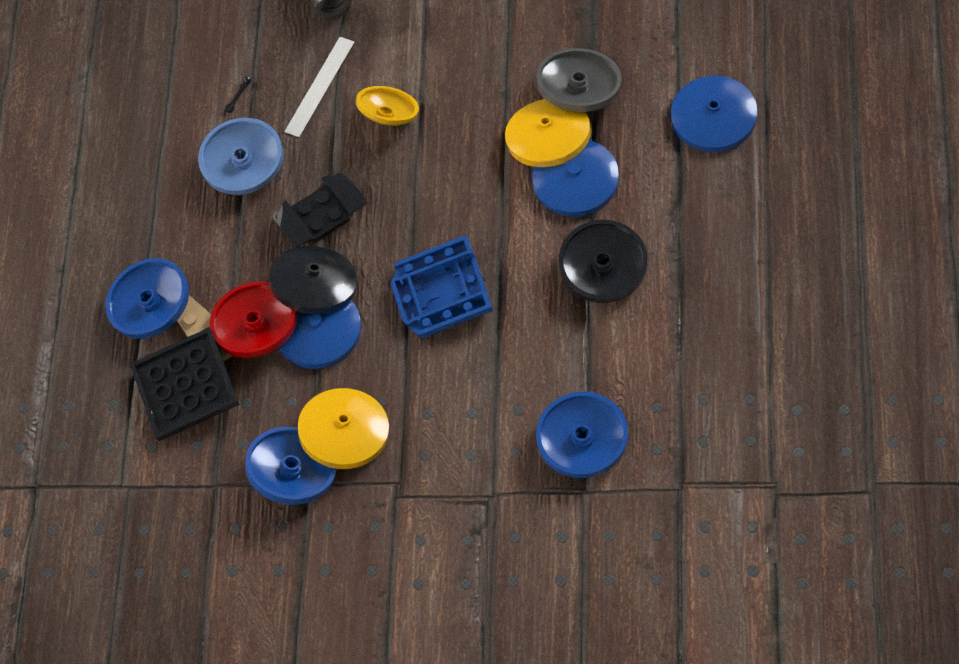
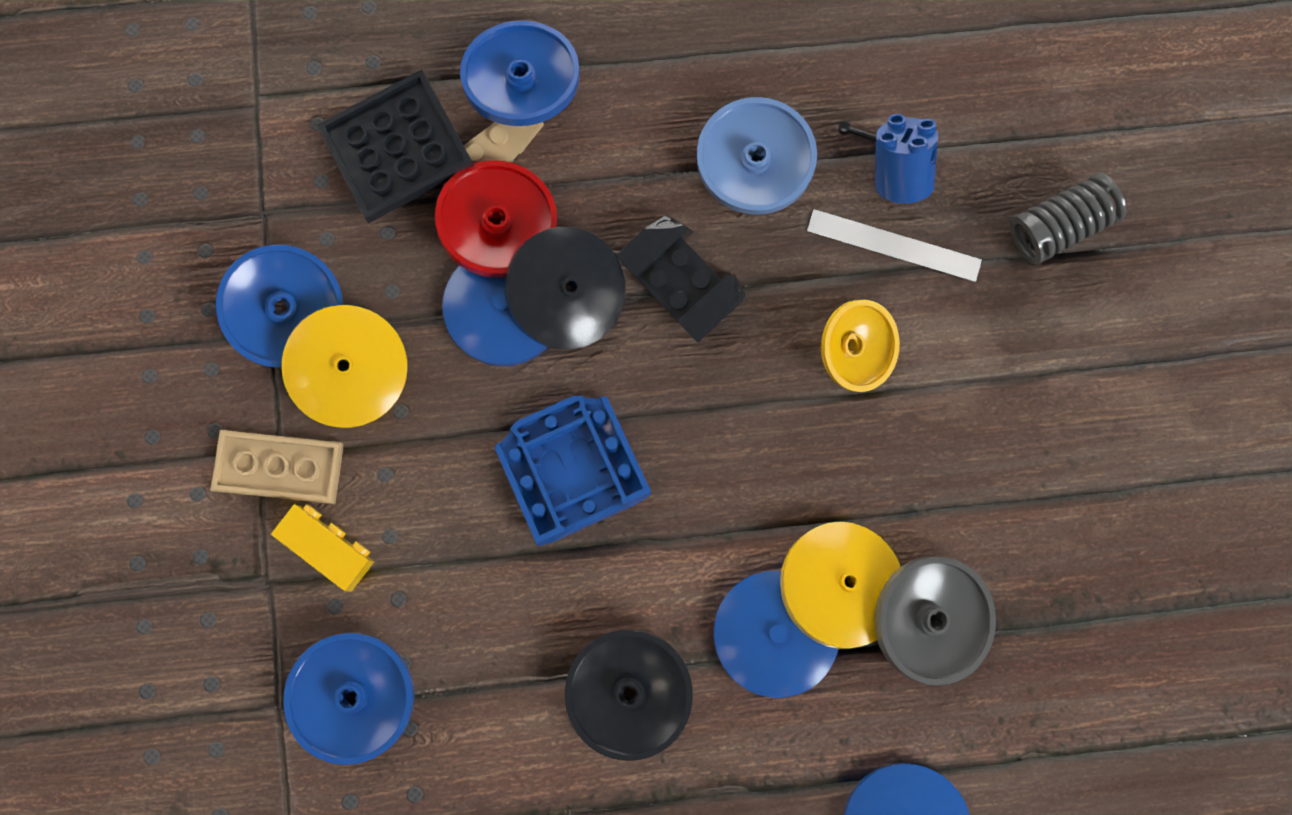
camera: 70 degrees right, 20 degrees up
none -> tan tile [210,430,344,504]
none -> yellow brick [271,504,374,592]
none -> blue cylinder [875,114,938,204]

